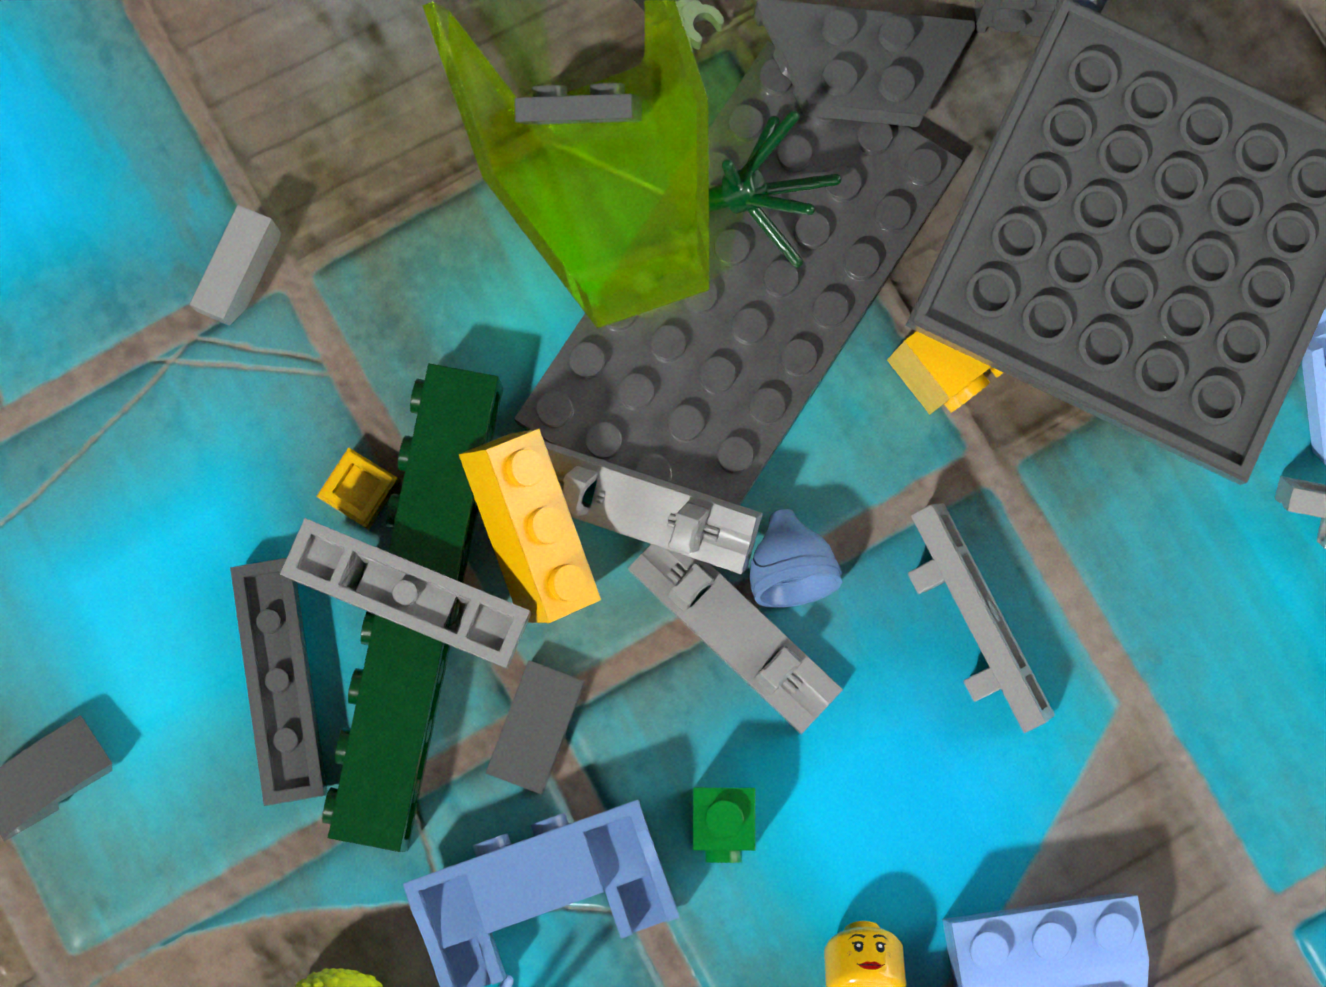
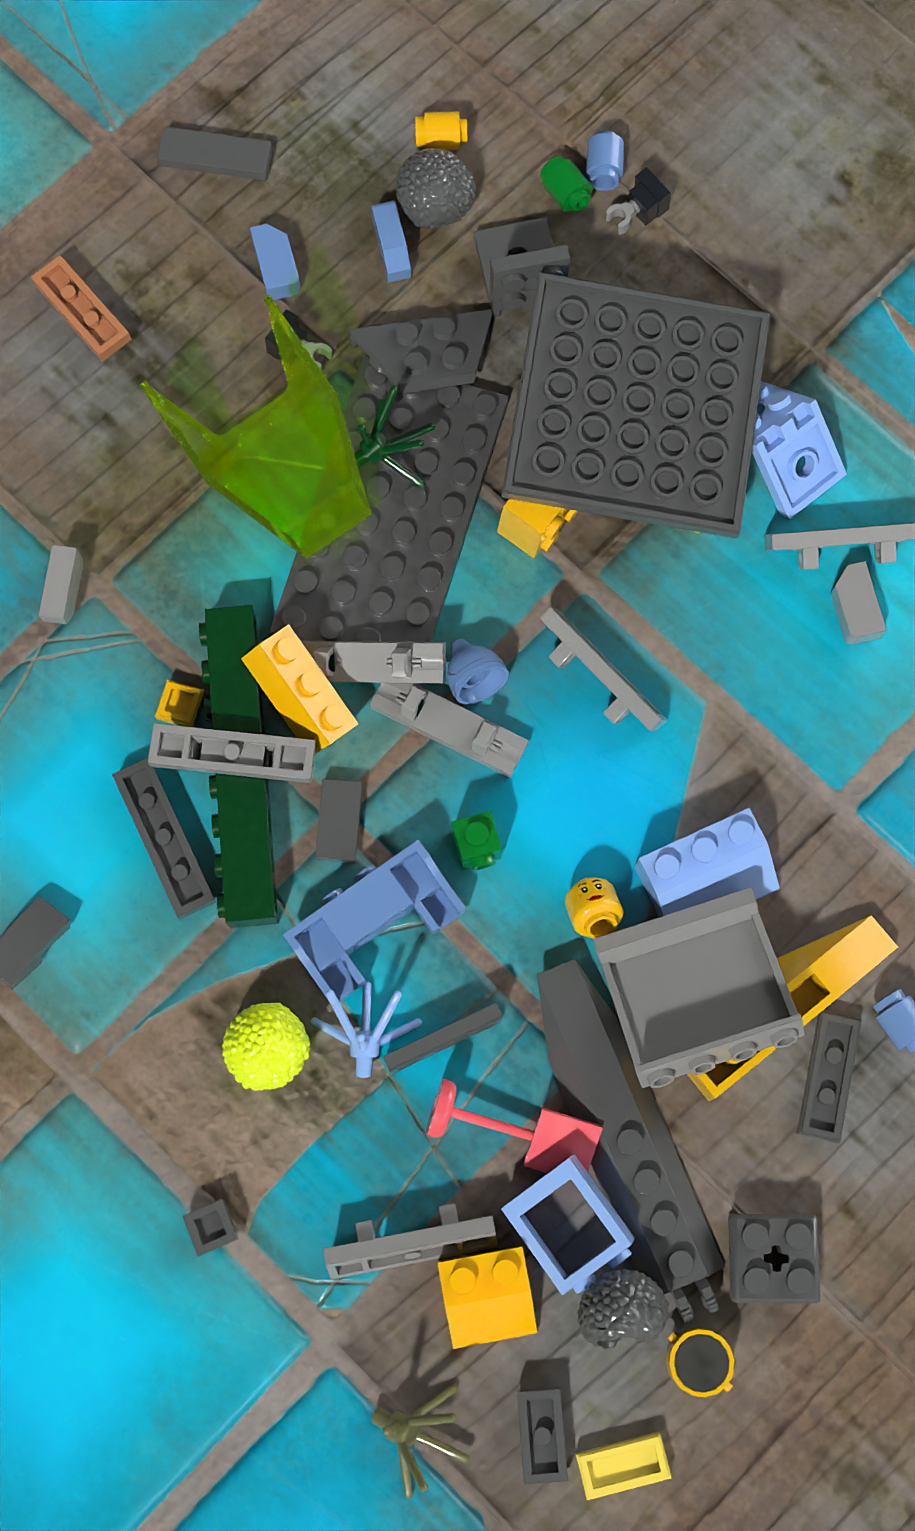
camera: 20 degrees left, 5 degrees down
dark grey plate [515,83,642,125] -> none

